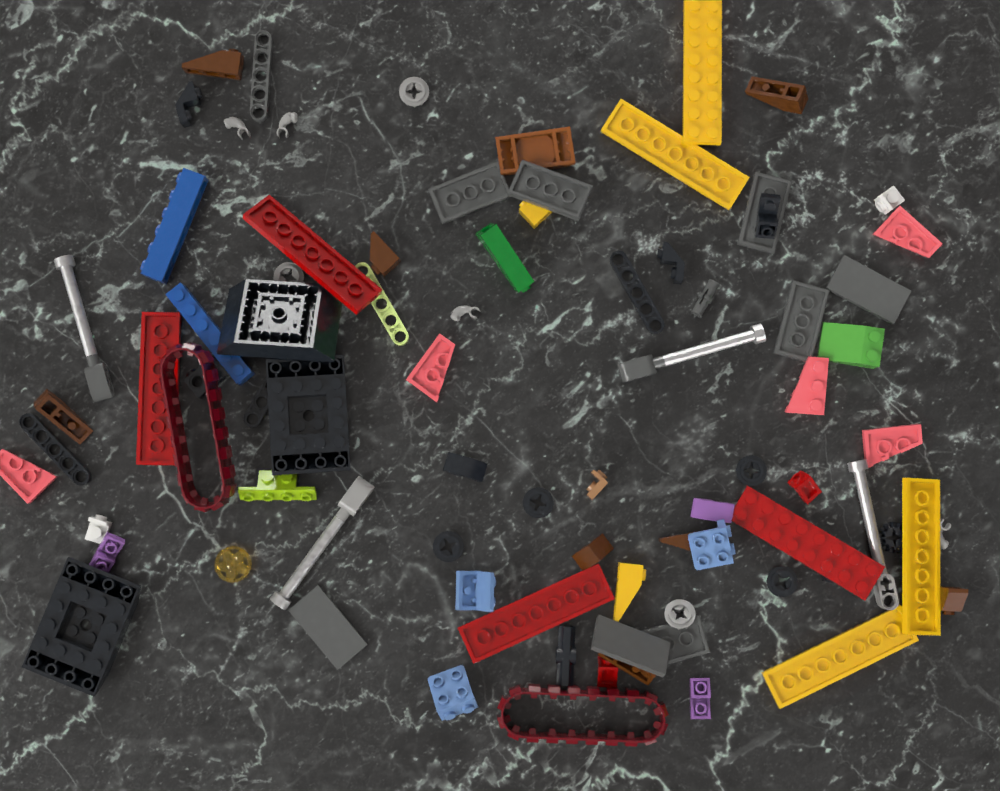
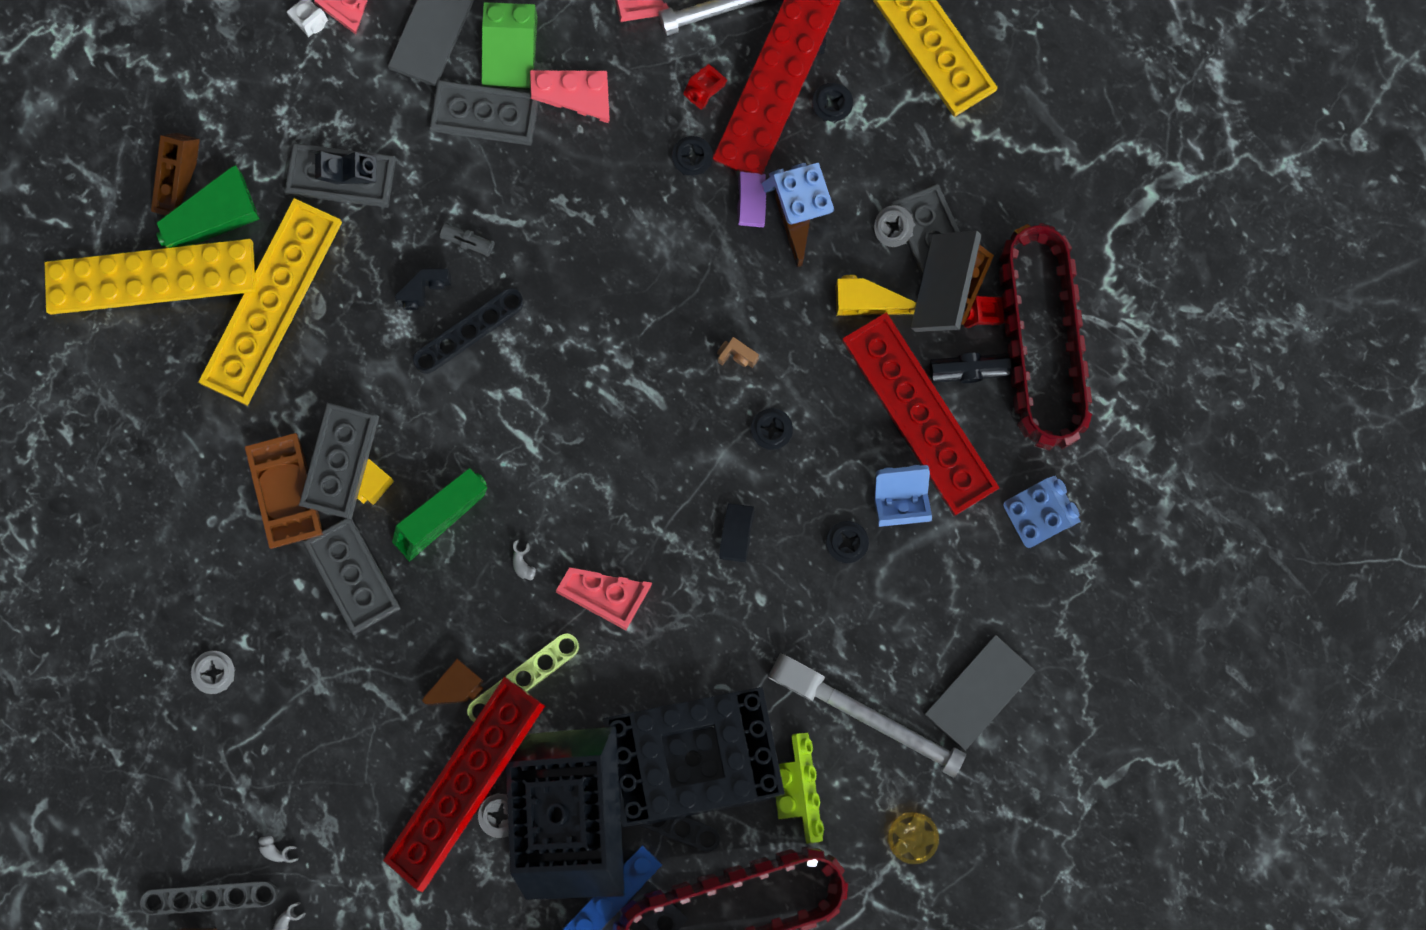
camera: 100 degrees left, 5 degrees down
reddish brown slope [572,533,614,570] -> none
flat silver piece [617,323,766,383] -> none
medium lavender slope [690,678,711,719] -> none
none -> green slope [156,166,260,248]

